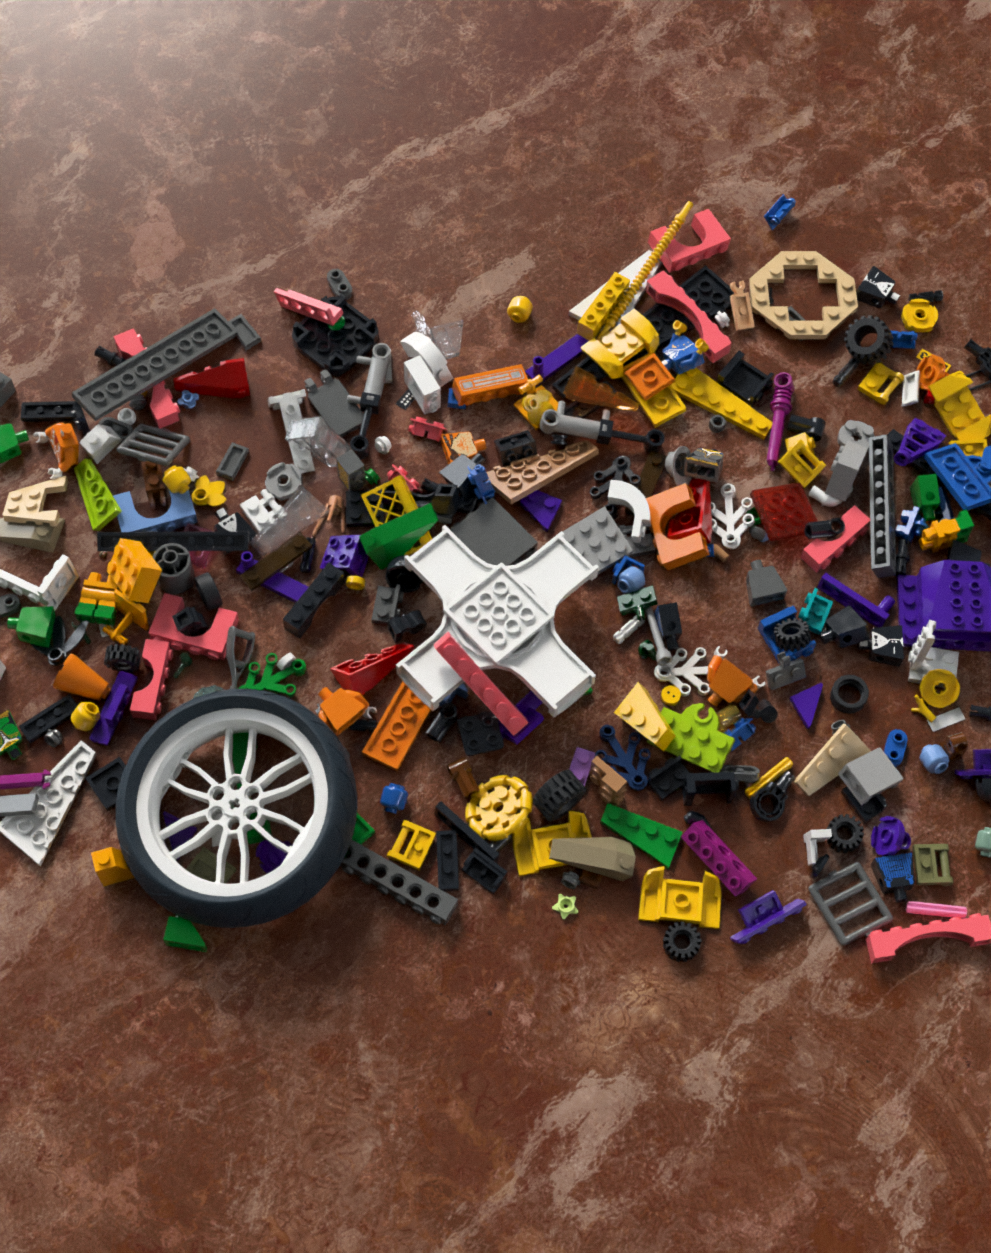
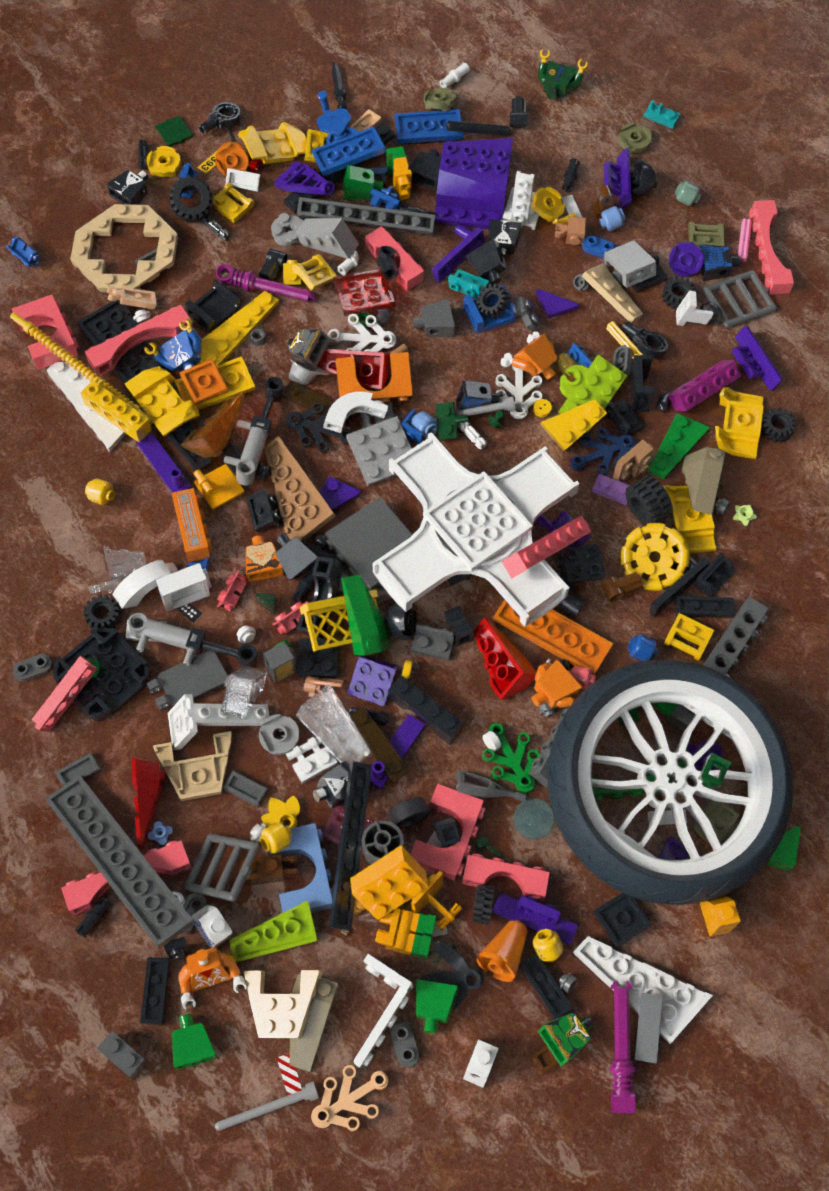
camera: 85 degrees left, 0 degrees up
blue hinge [467,464,495,504] -> none
yellow plate [522,390,554,425] -> none
black leg [739,689,778,723] -> none
black tyre [830,675,869,714] -> none
none -> black tyre [83,595,121,629]
none -> tan wing [153,731,232,801]
none -> dark green piece [155,116,193,147]
none -> clear green slope [256,593,276,615]
none -> nougat brick [555,216,586,245]
none -> coral head [568,666,596,693]
none -> dark green window [698,753,732,789]

